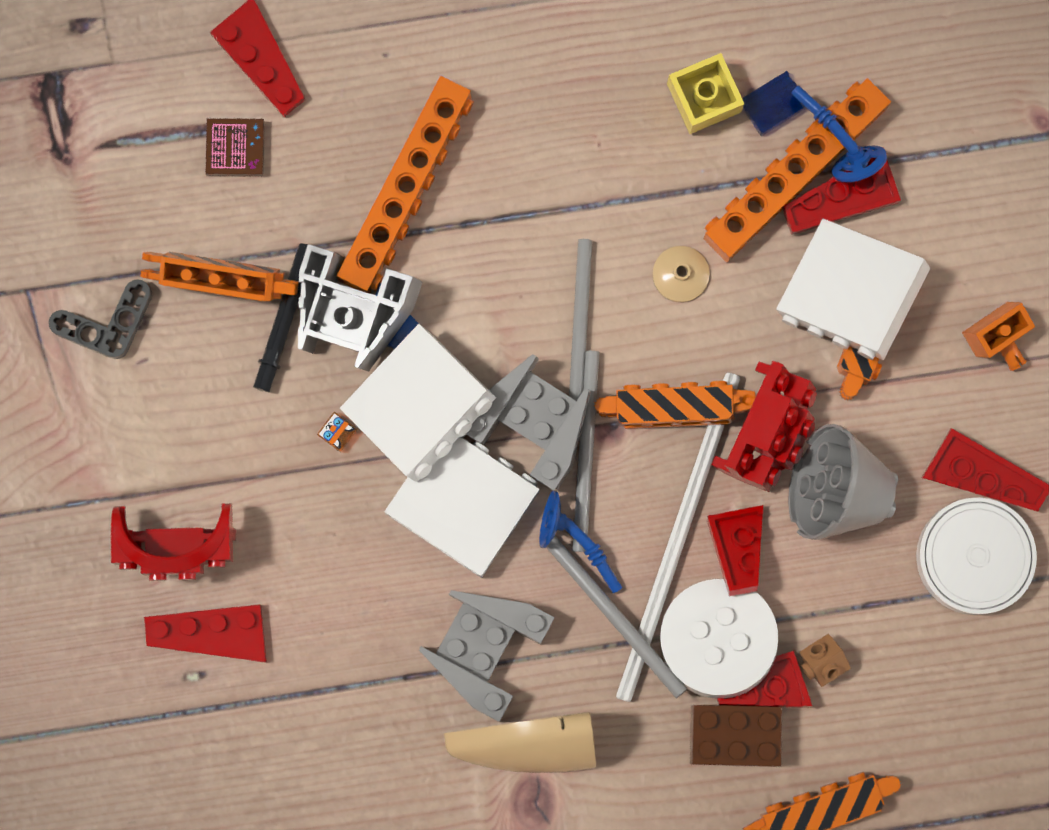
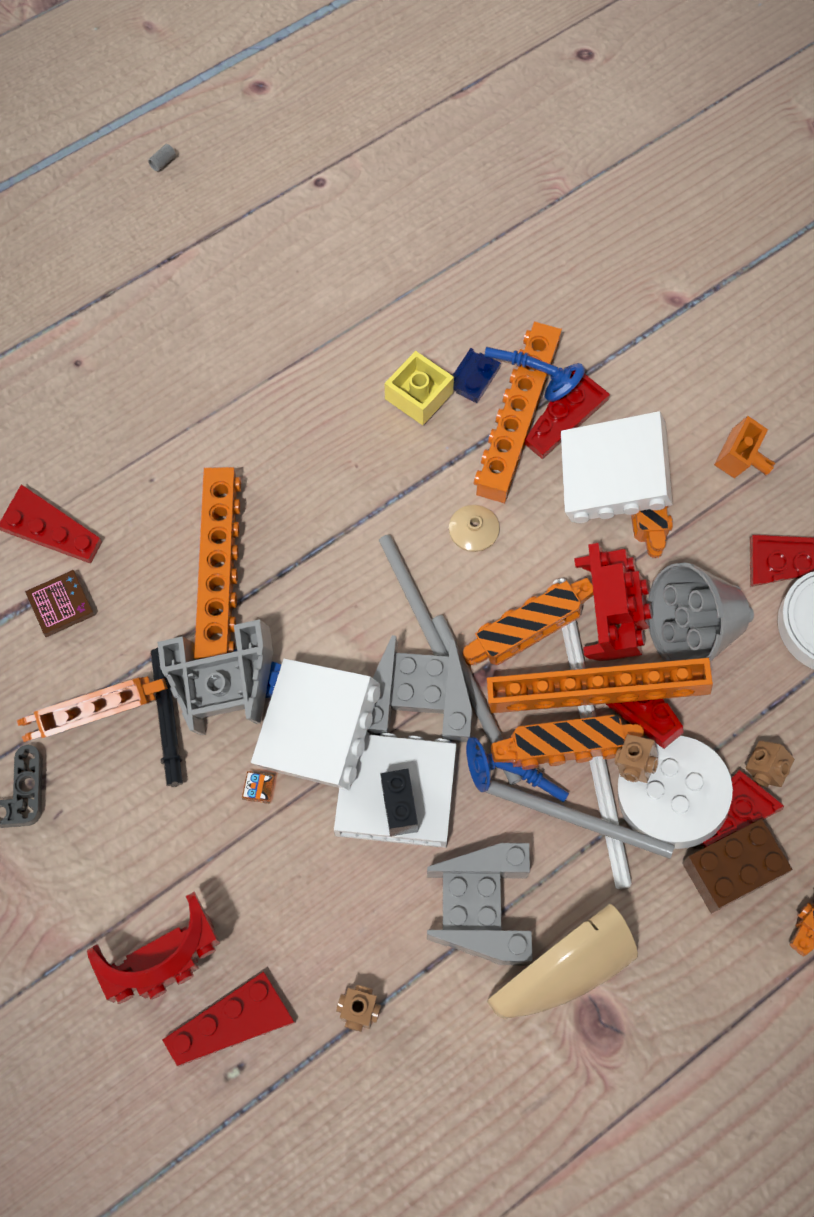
camera: 25 degrees left, 15 degrees down
none -> medium nougat brick [336,985,381,1032]
none -> black brick [380,768,418,837]
none -> orange brick [487,658,713,713]
none -> orange hinge [491,715,644,770]
none -> medium nougat brick [615,734,658,783]

